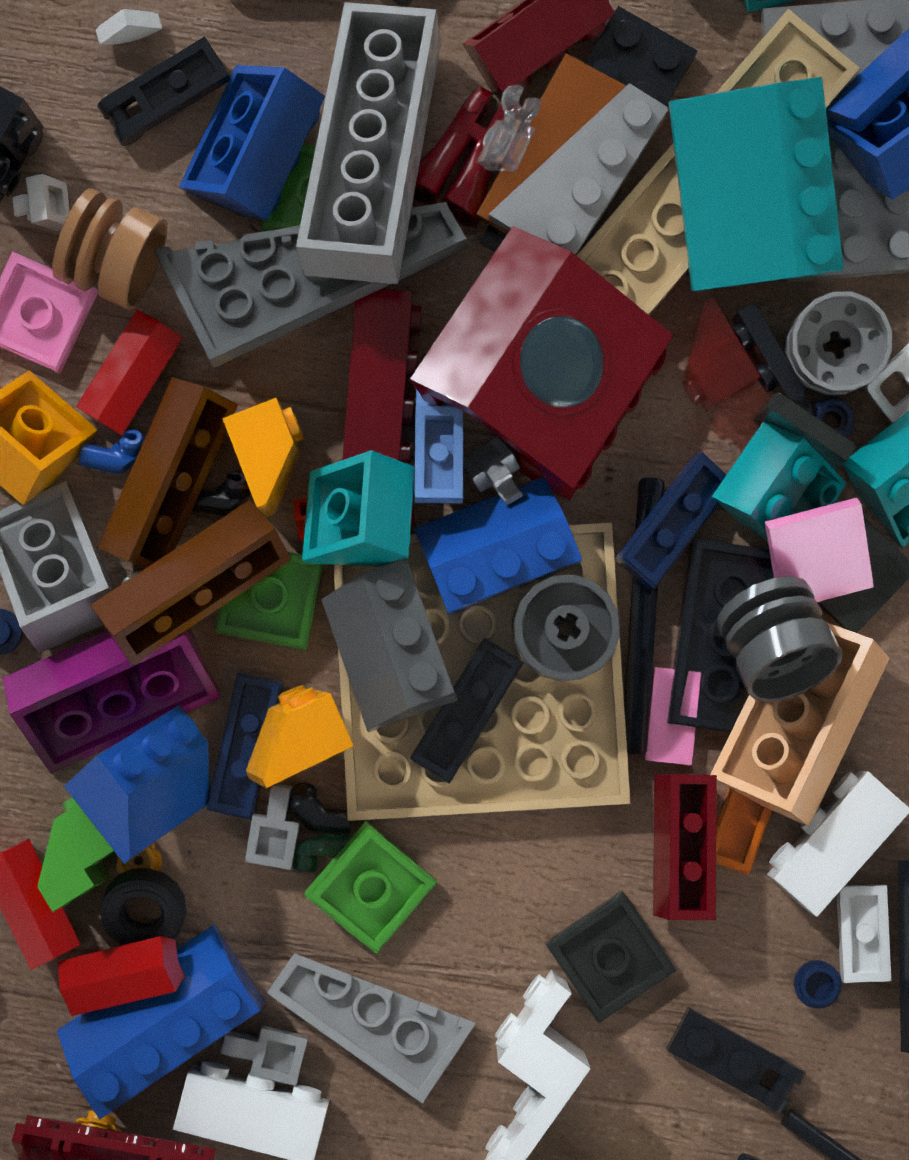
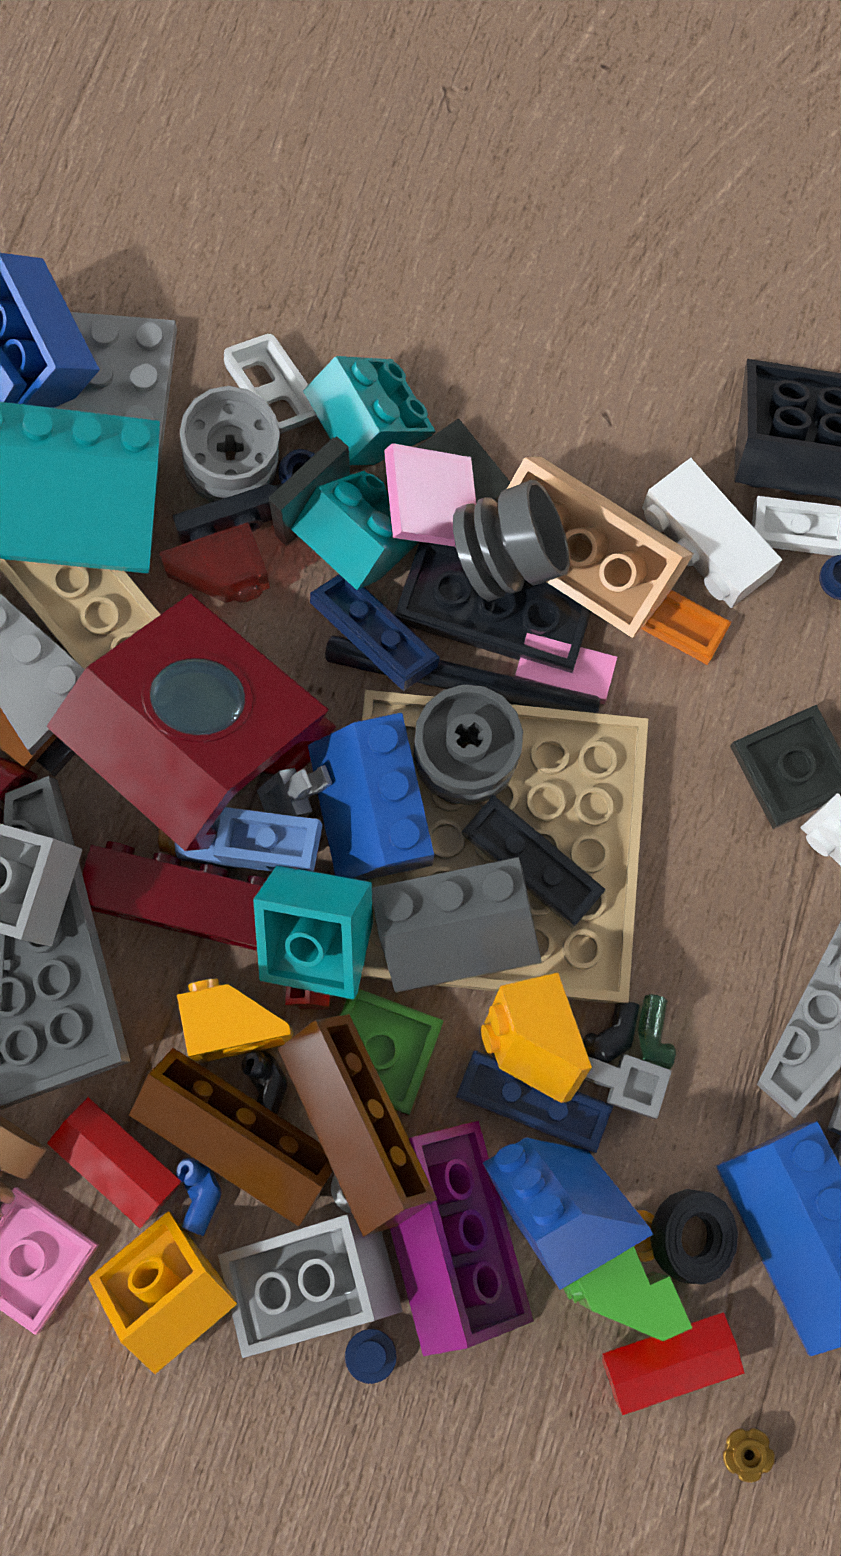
camera: 90 degrees left, 10 degrees down
red piece [58,936,185,1016] -> none
bright green tile [304,821,438,954] -> none
dark red brick [653,774,717,920] -> none

